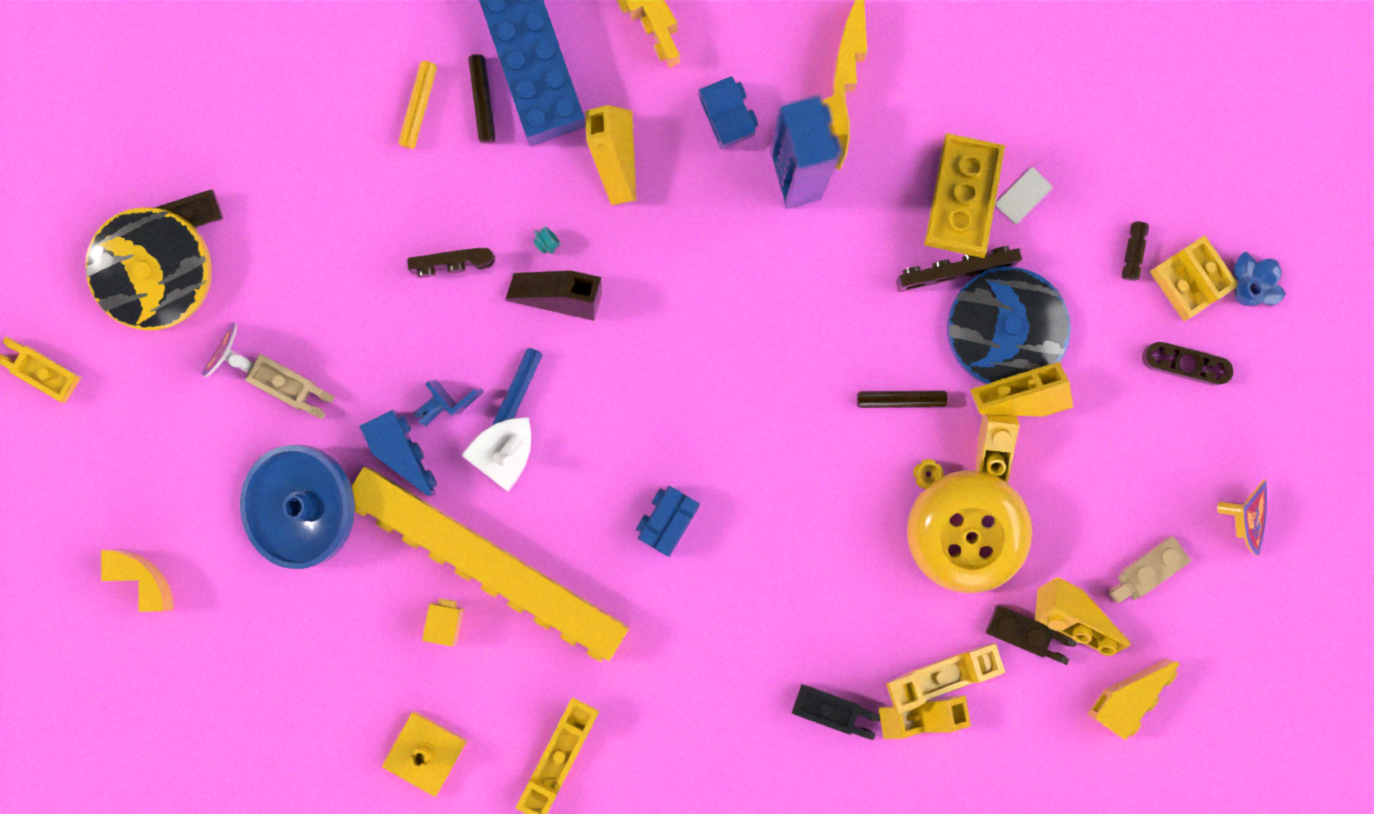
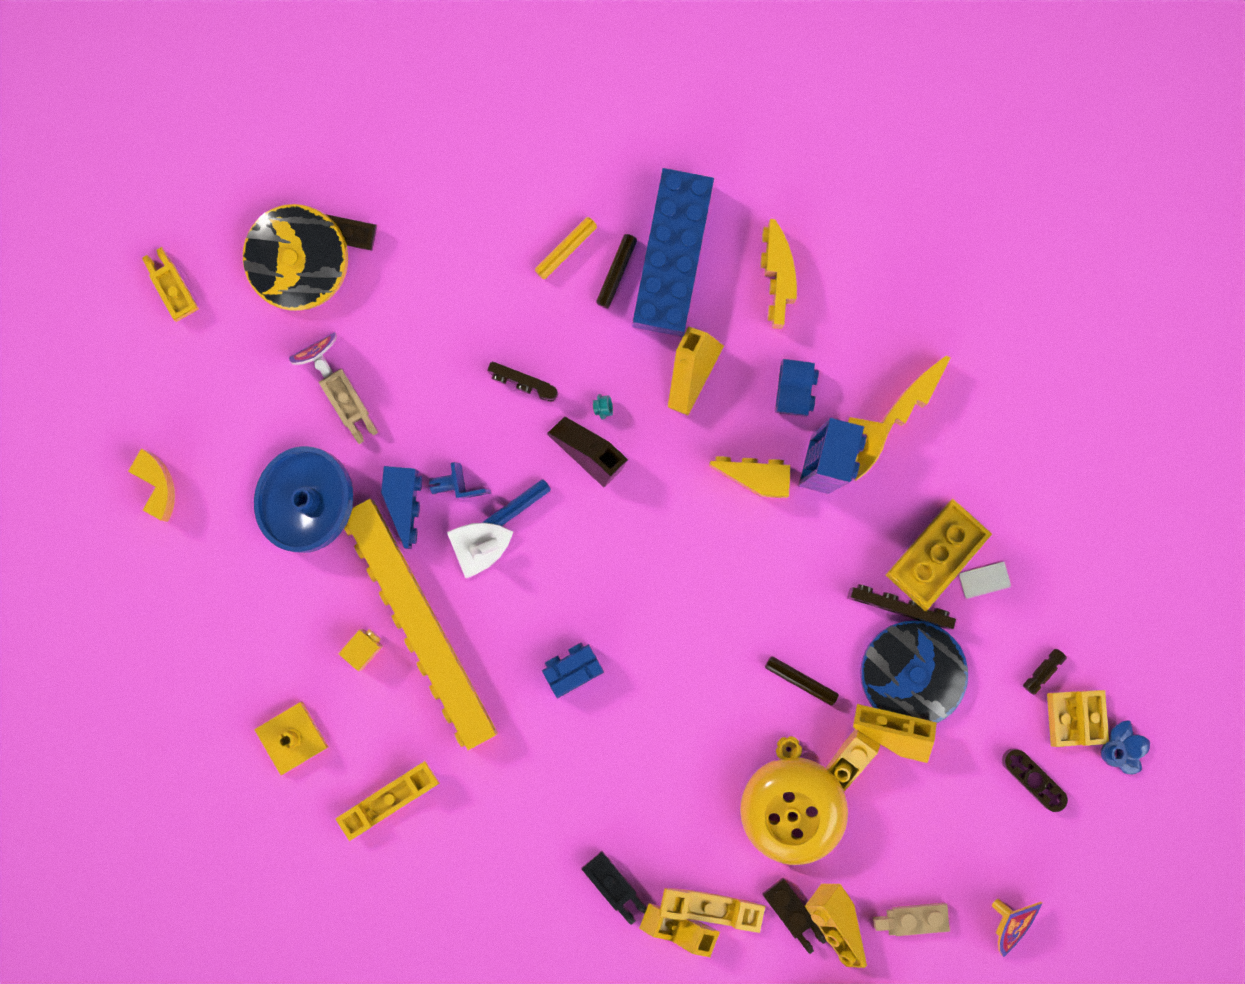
camera: 30 degrees right, 0 degrees up
none -> yellow slope [709,456,791,498]

